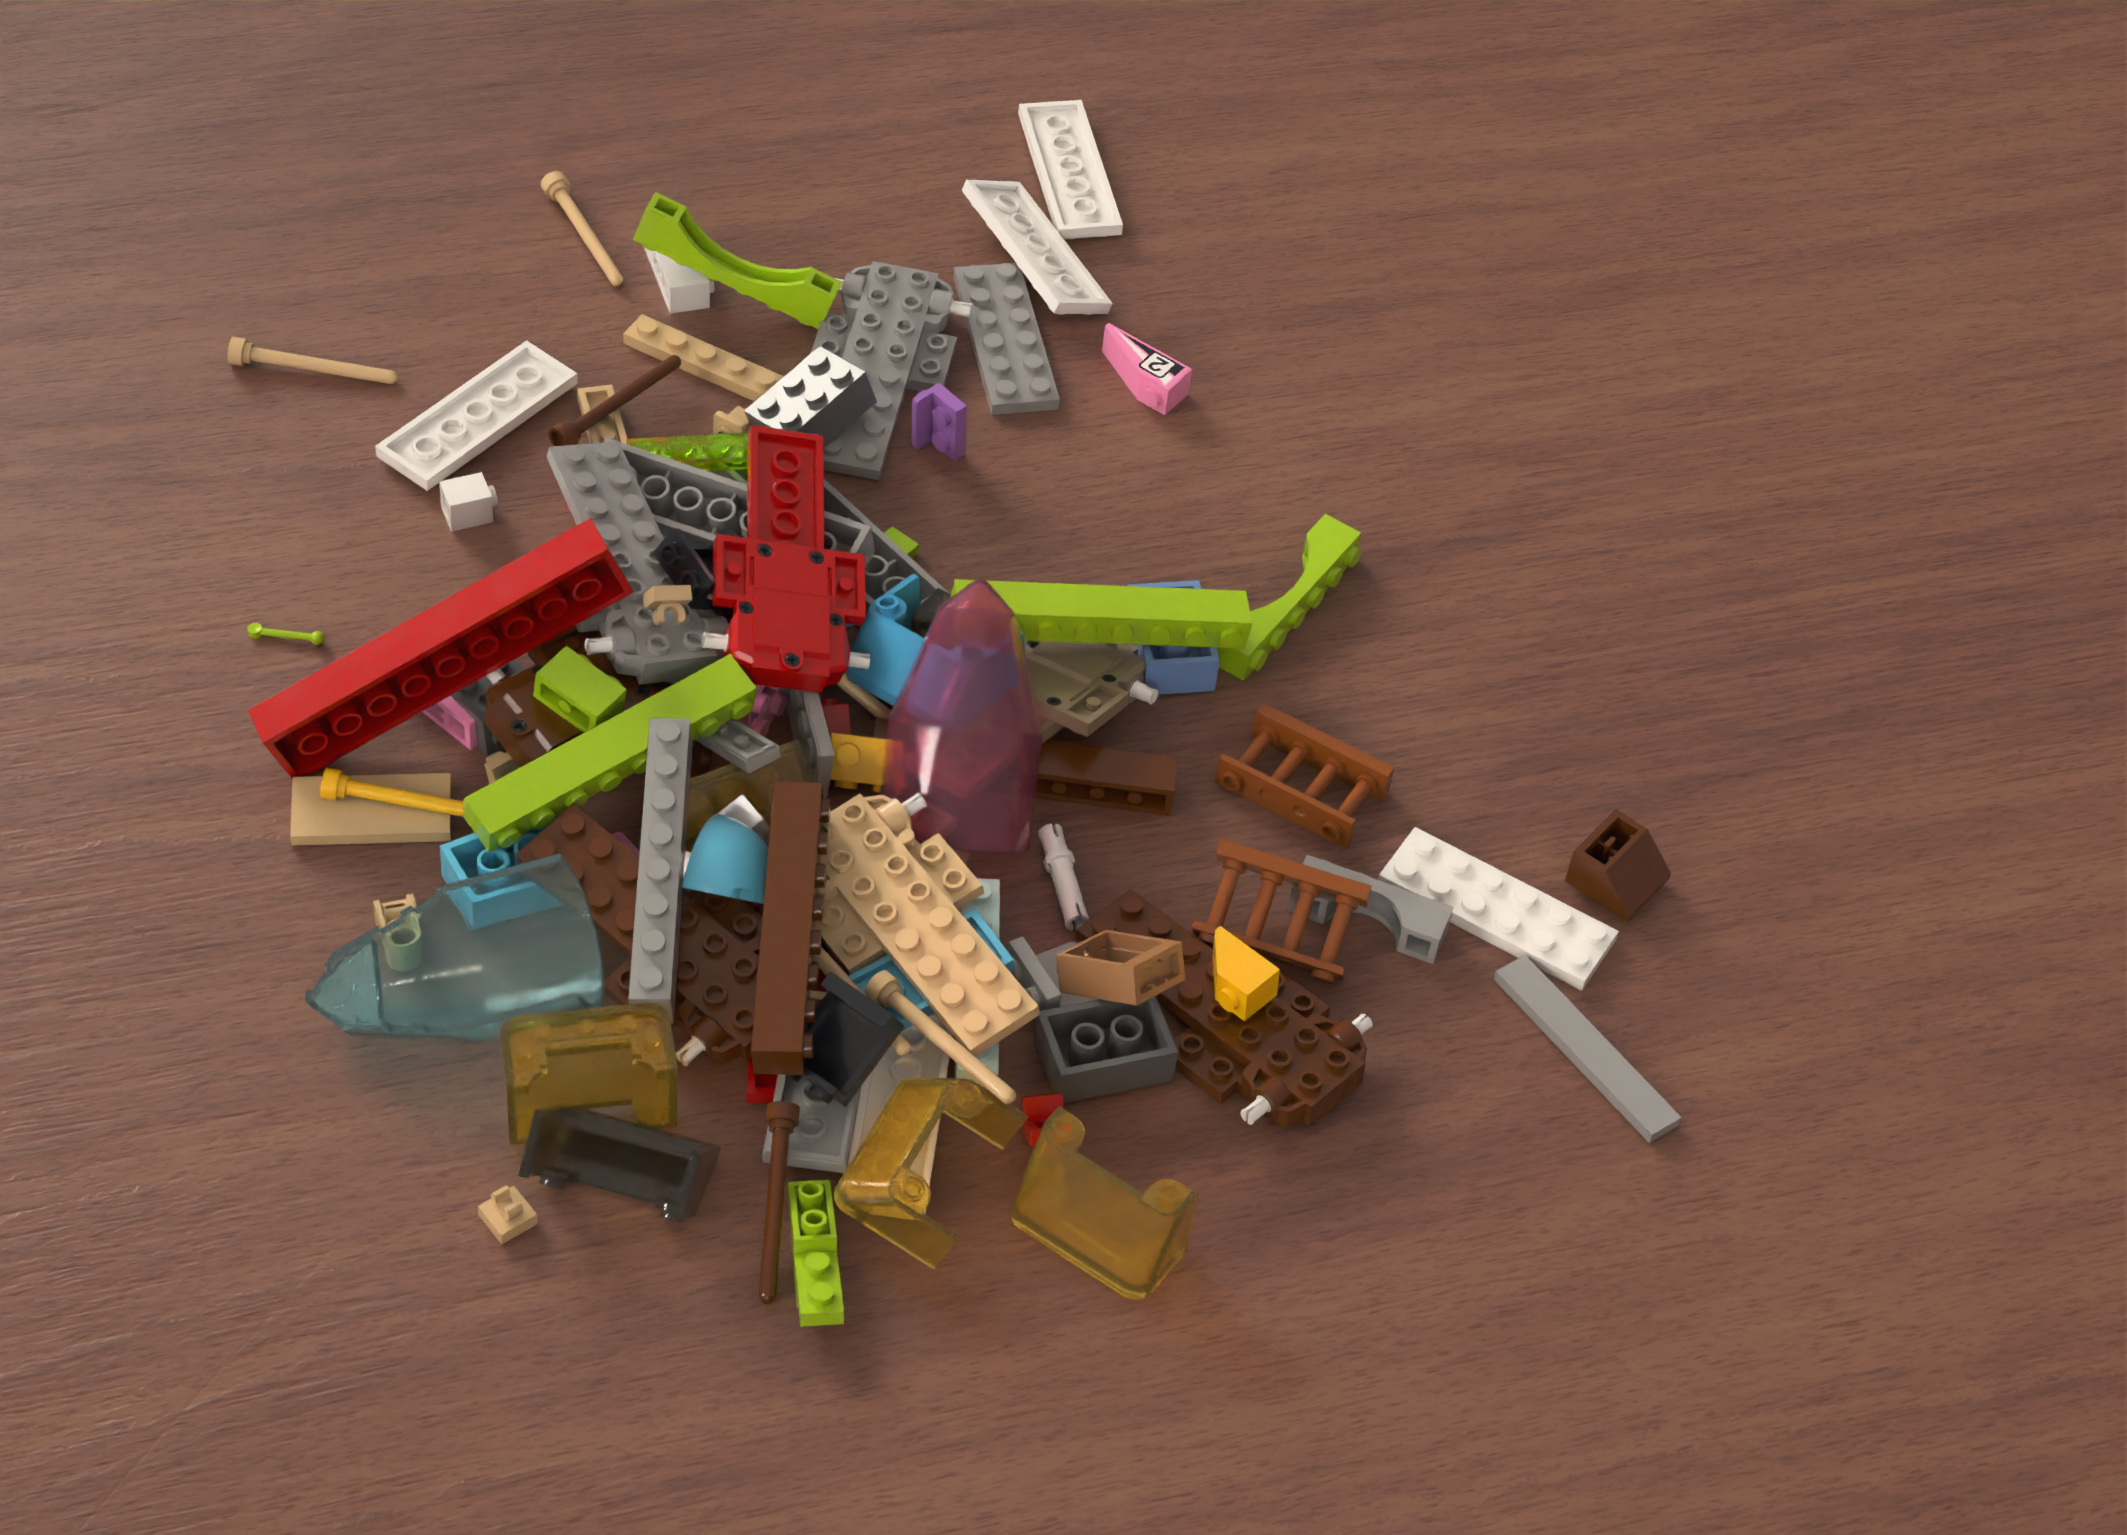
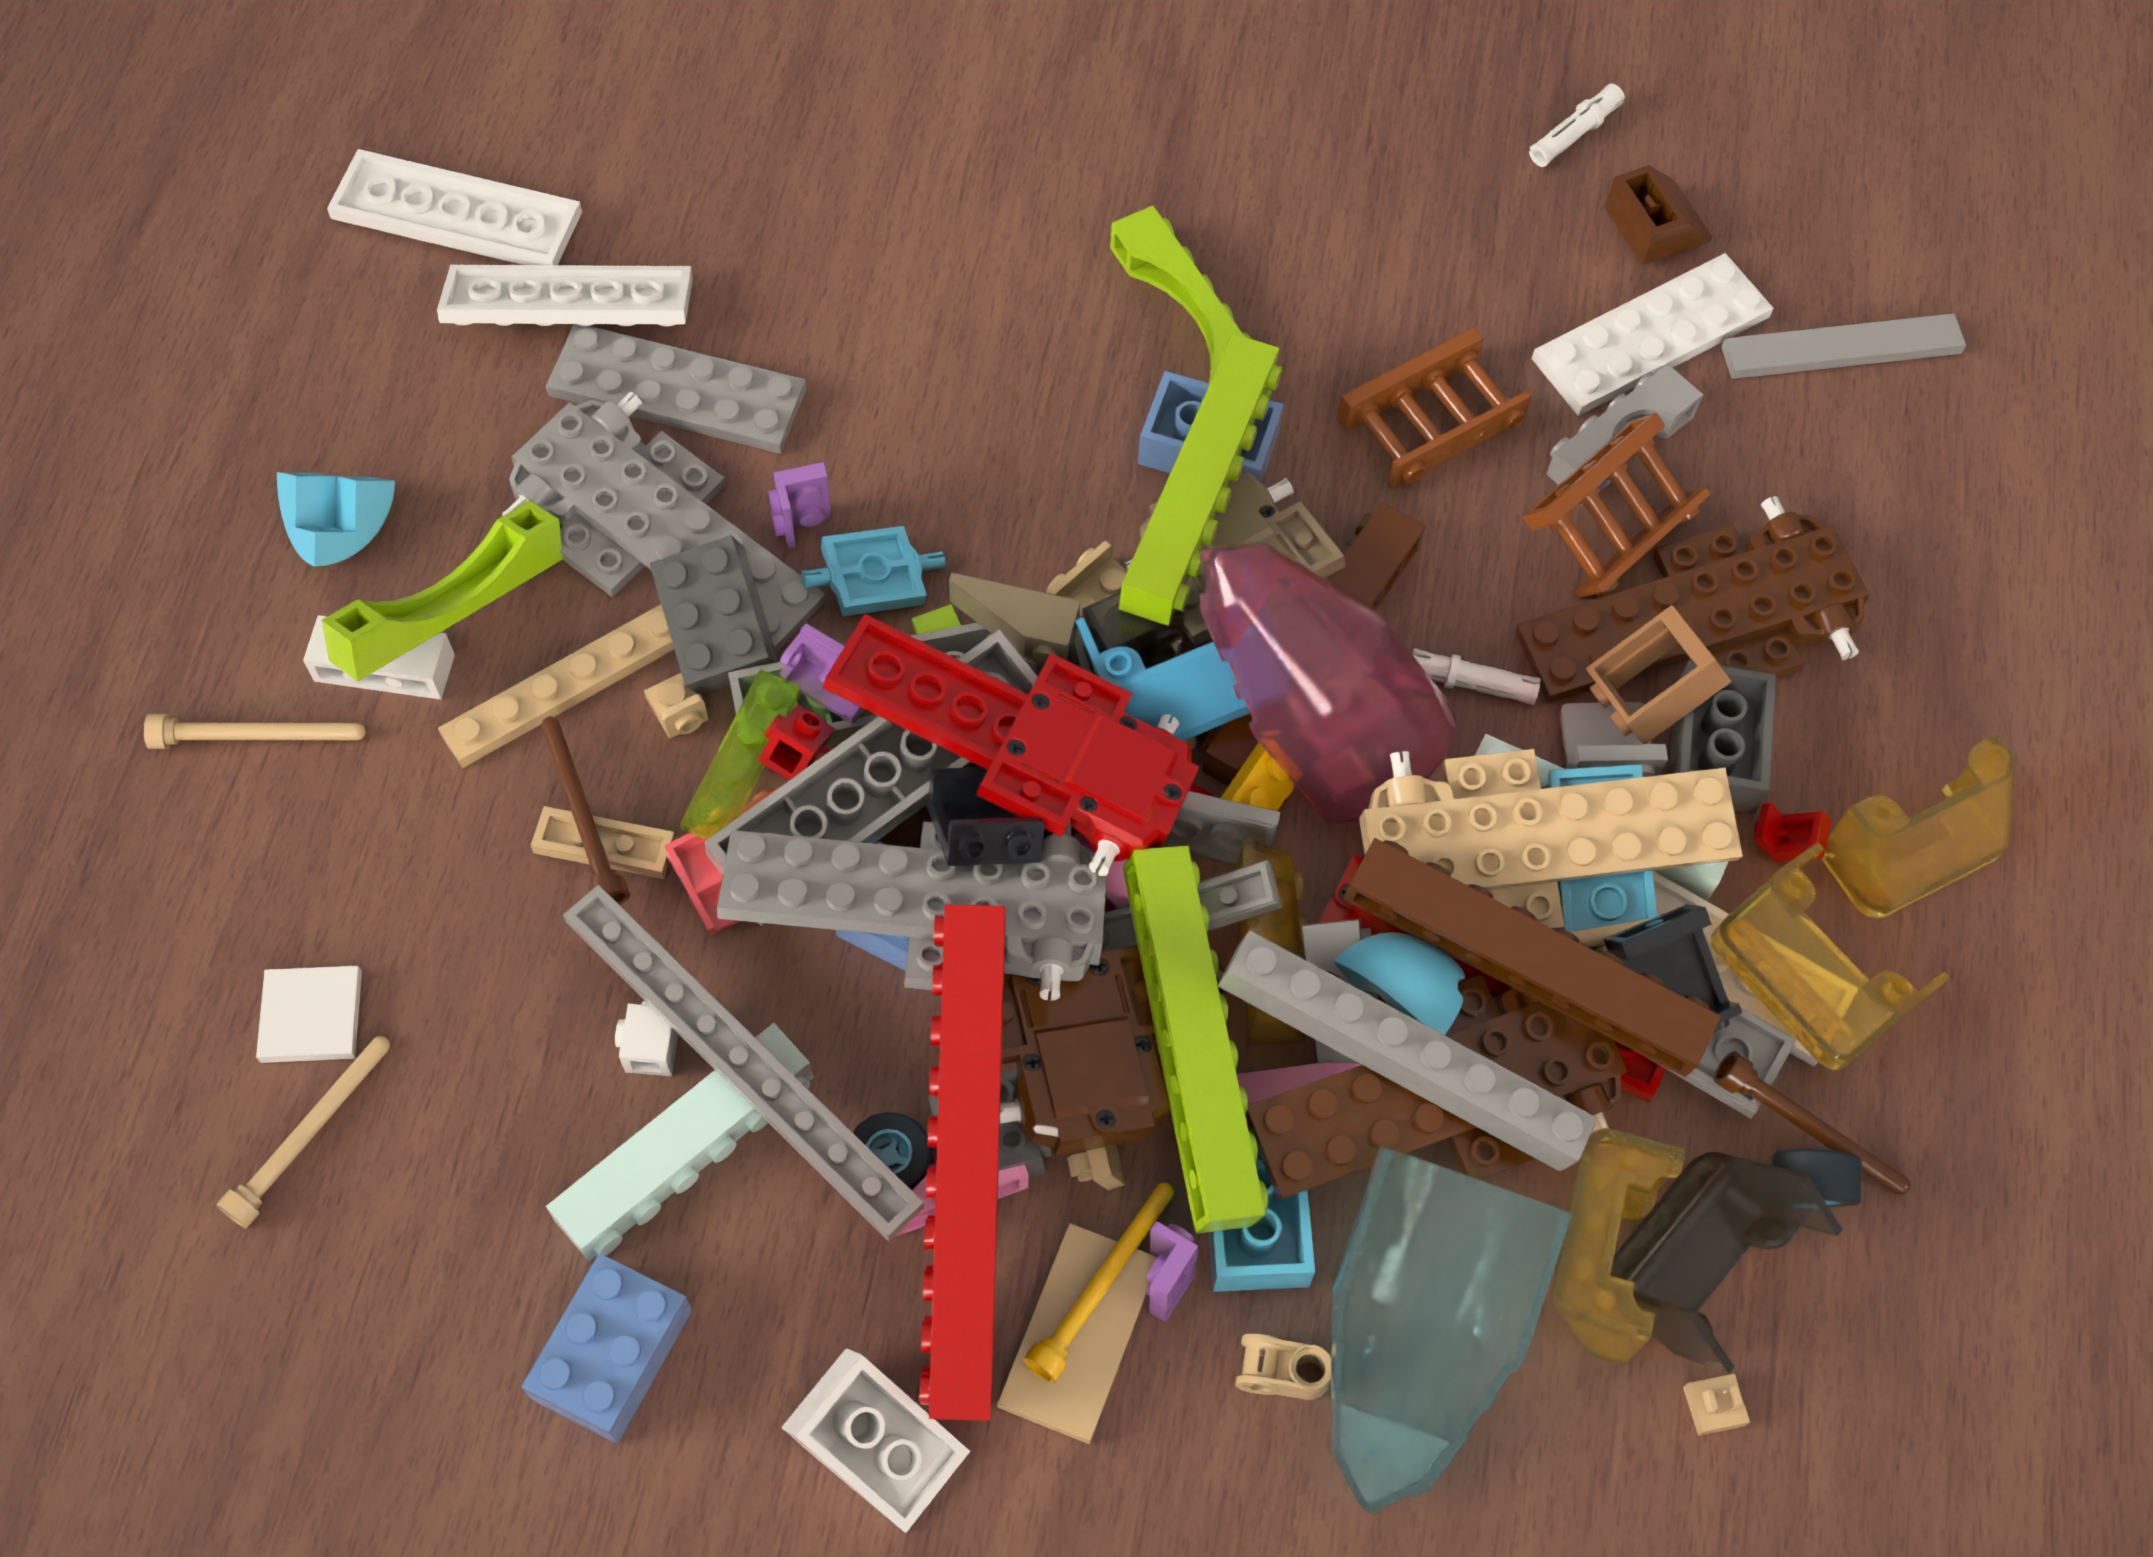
camera: 60 degrees left, 15 degrees up
lime hinge [247,623,325,646] -> none
white plate [375,340,578,491] -> none
lime brick [533,646,627,733] -> none
tan tile [643,585,692,625] -> none
lime slope [788,1180,844,1327] -> none
tan piece [865,970,1016,1104] -> none
bright pink slope [1102,323,1192,415] -> none
yellow slope [1213,926,1280,1021] -> none
none -> white tile [256,966,362,1063]
none -> medium azure brick [277,472,395,567]
none -> medium blue brick [521,1253,692,1444]
none -> light aqua brick [546,1023,813,1262]
none -> light grey plate [563,885,924,1242]
none -> red brick [758,704,835,781]
none -> white slope [781,1348,970,1533]
none -> medium azure plate [801,526,945,617]
none -> dark tan slope [949,572,1080,666]
none -> medium lavender bracket [1146,1221,1198,1323]
none -> white pin [1529,84,1625,167]
none -> black wheel [1772,1149,1862,1207]

